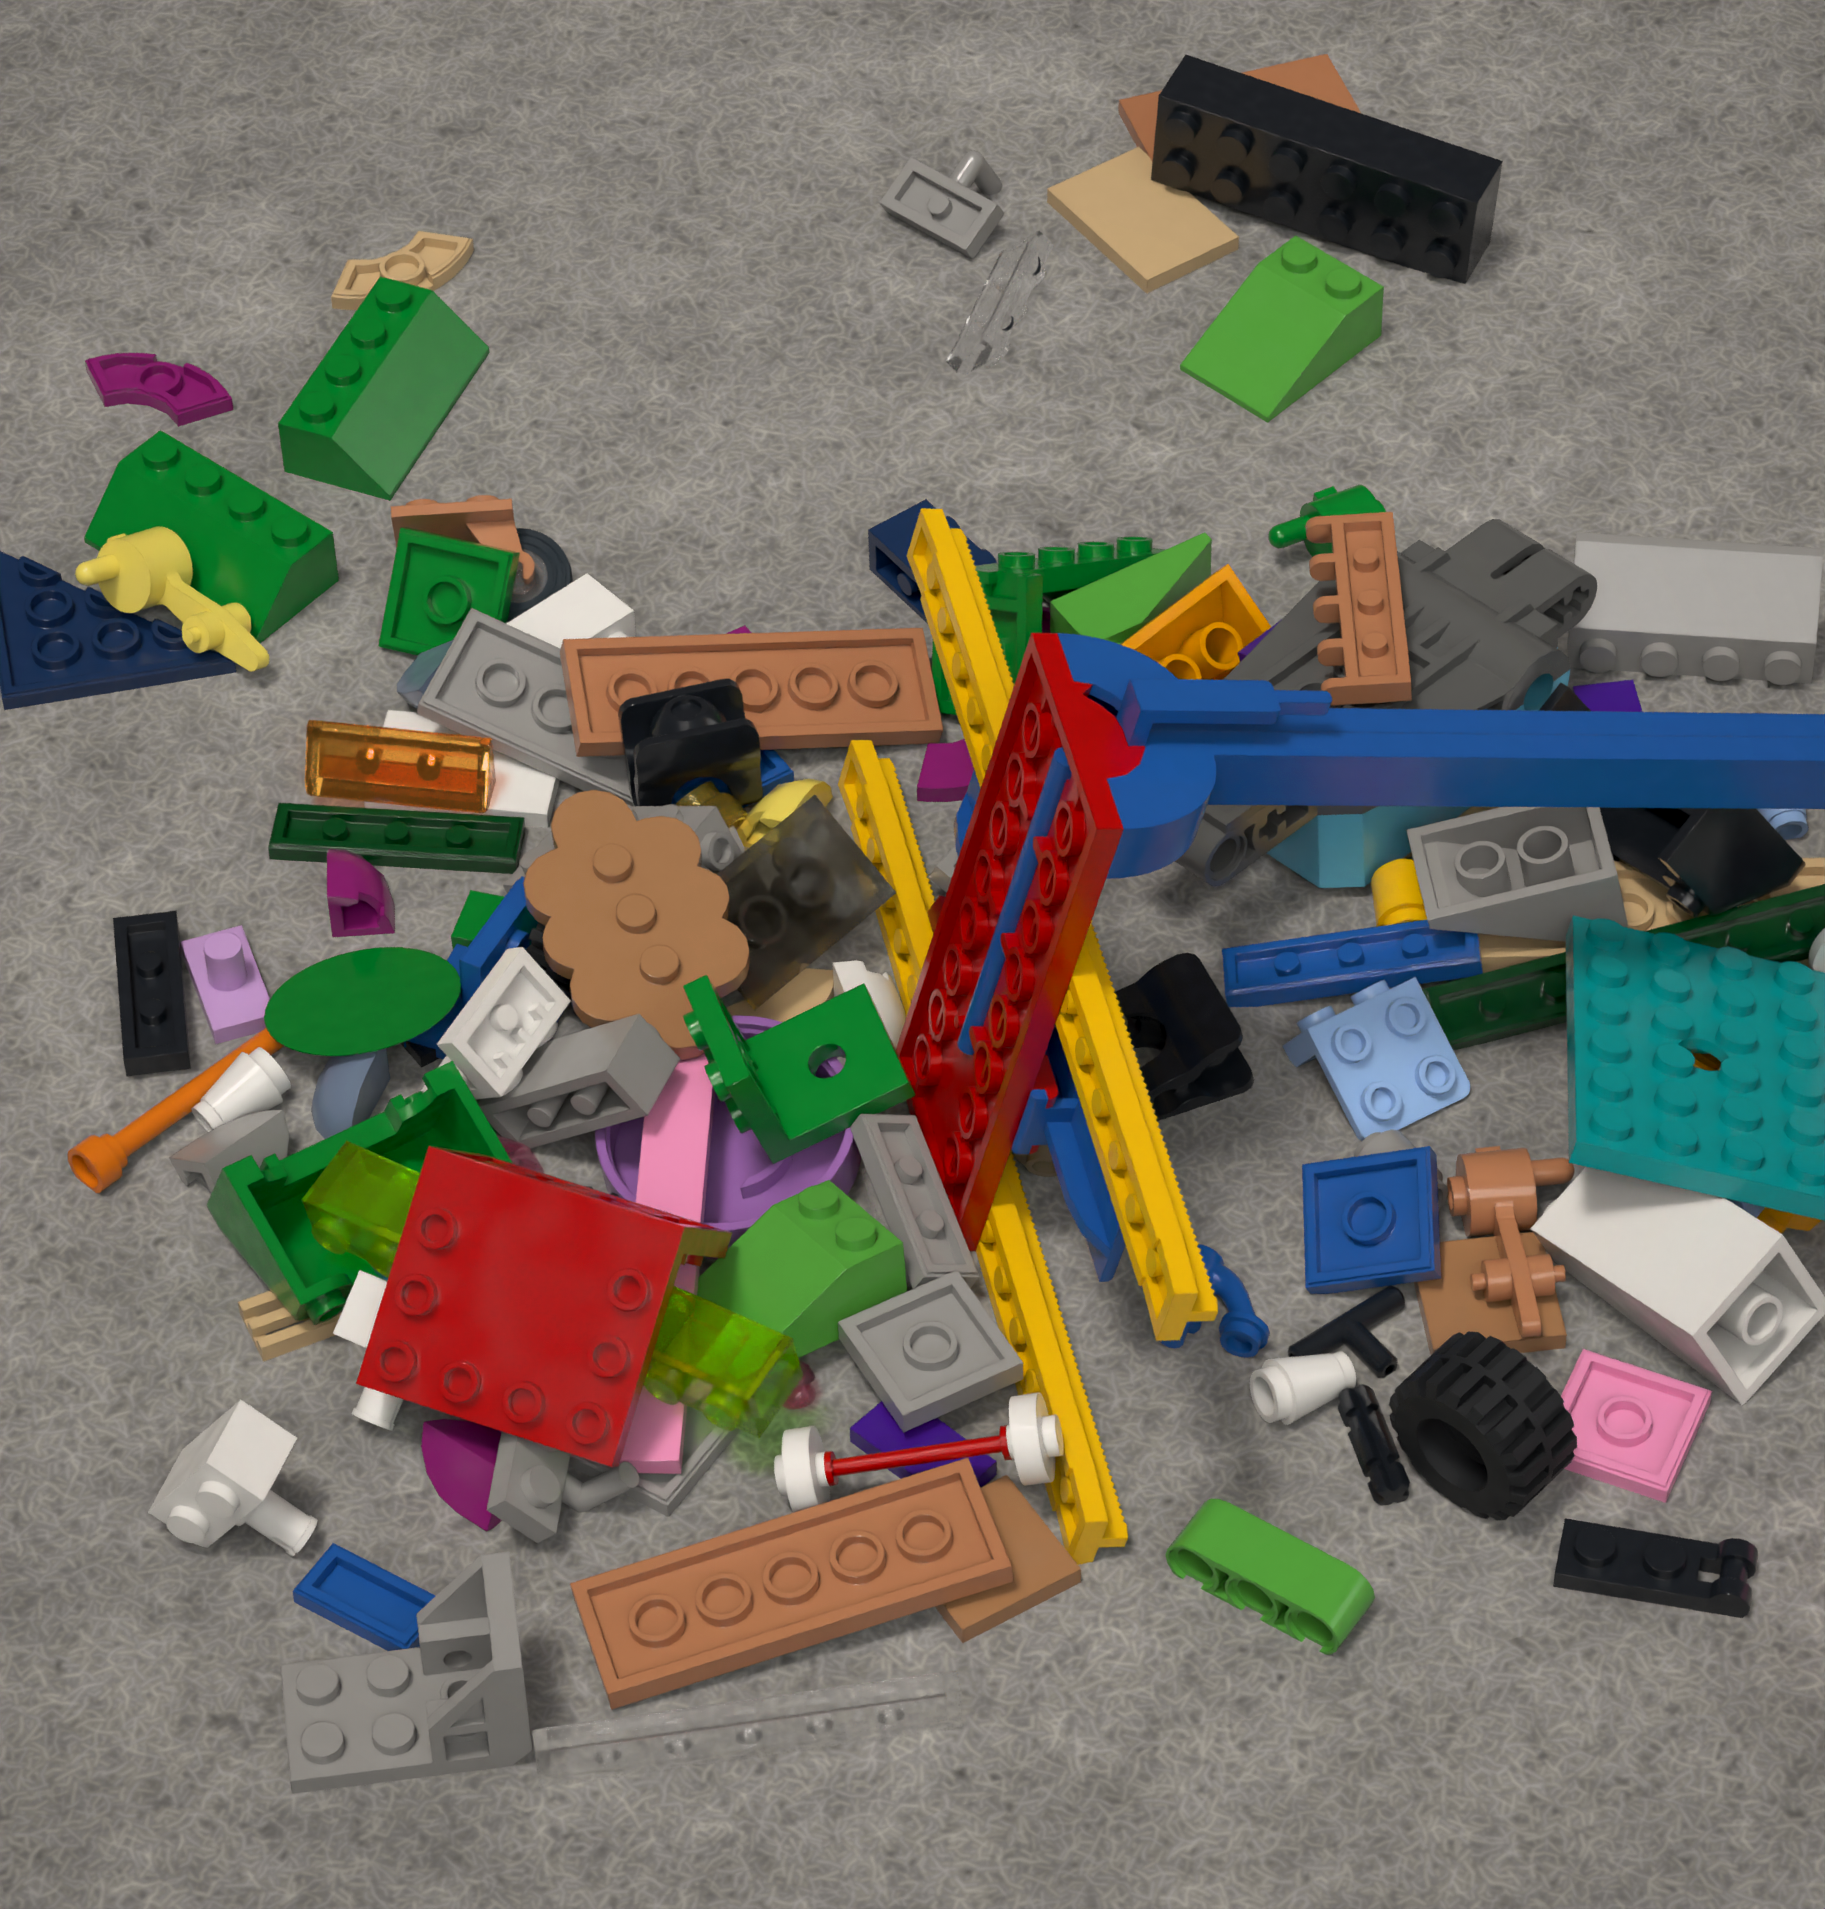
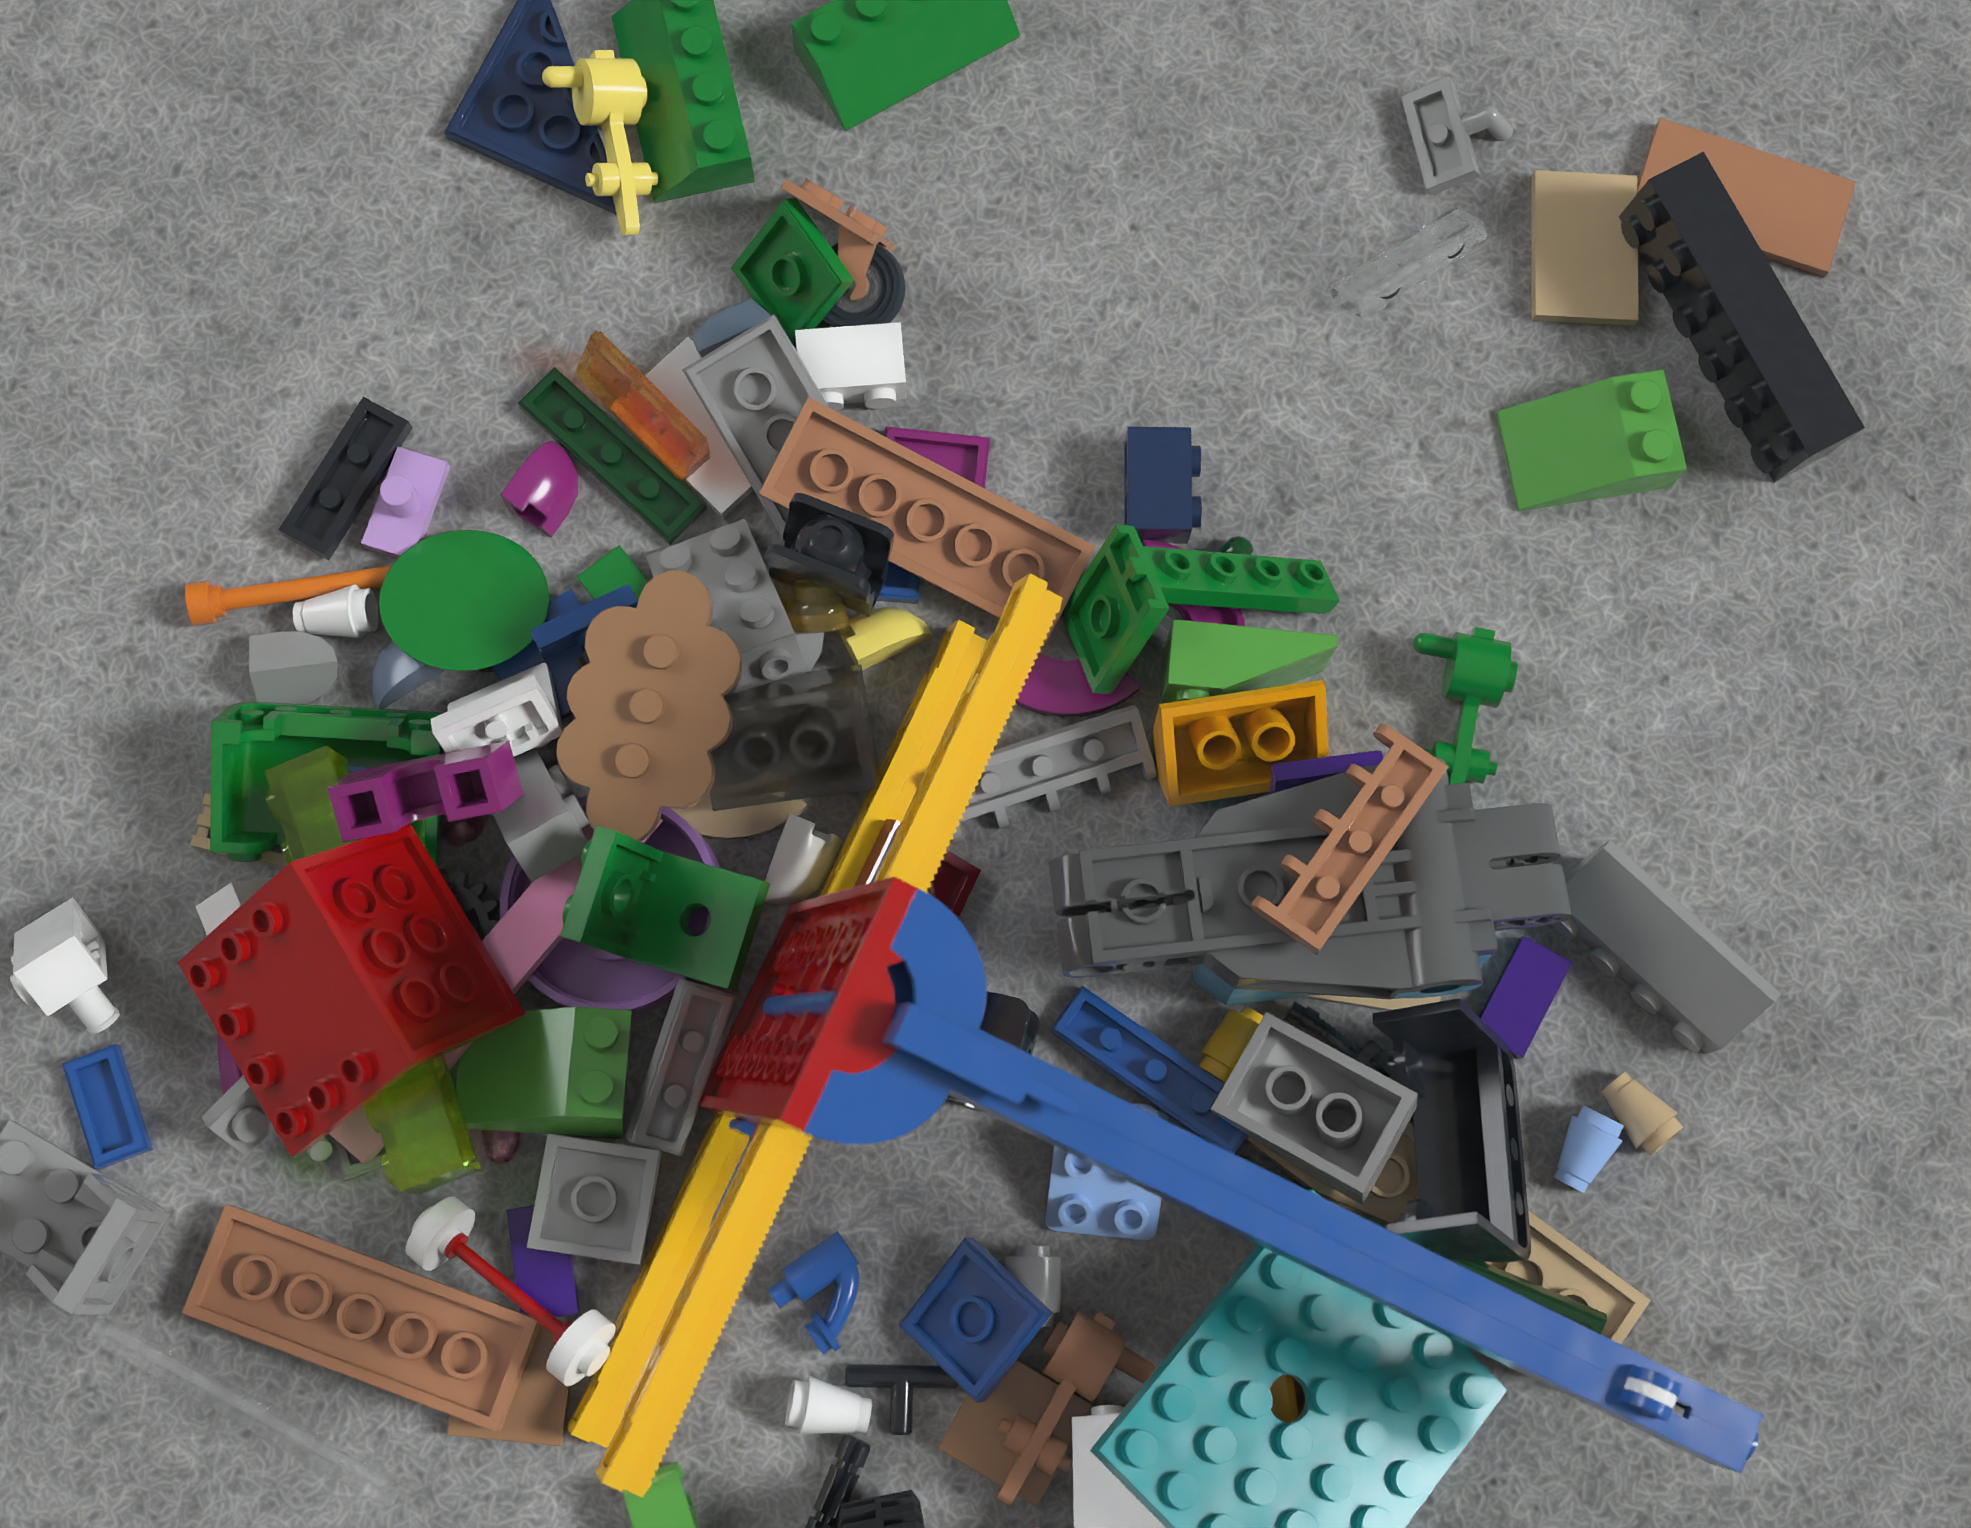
camera: 30 degrees right, 30 degrees up
none -> magenta arch [327,741,524,842]

